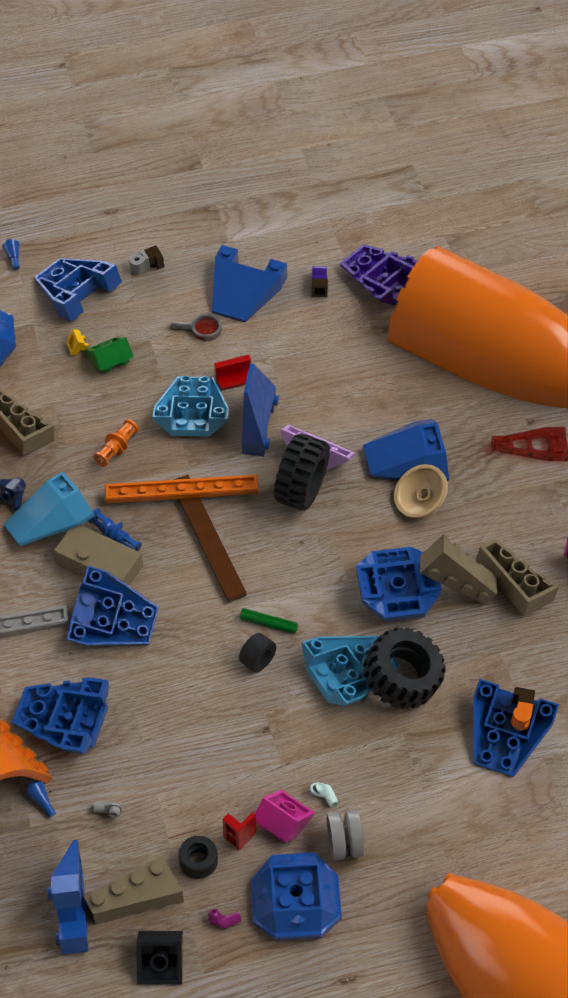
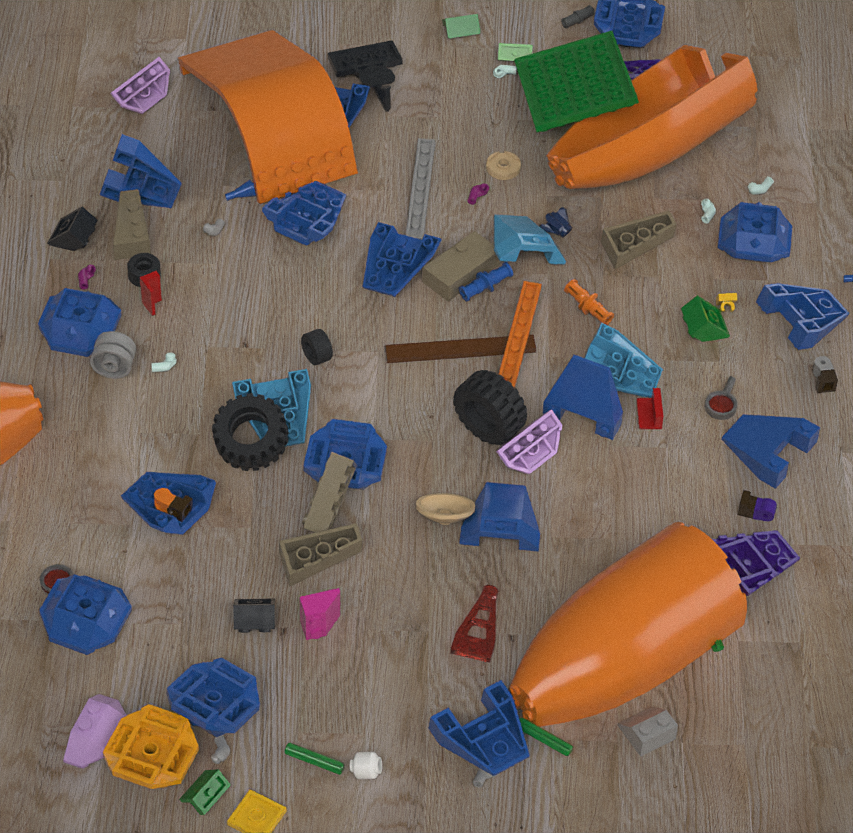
camera: 105 degrees right, 5 degrees down
green axle [240,608,298,634] -> none
dark pink slope [255,789,315,843] -> none

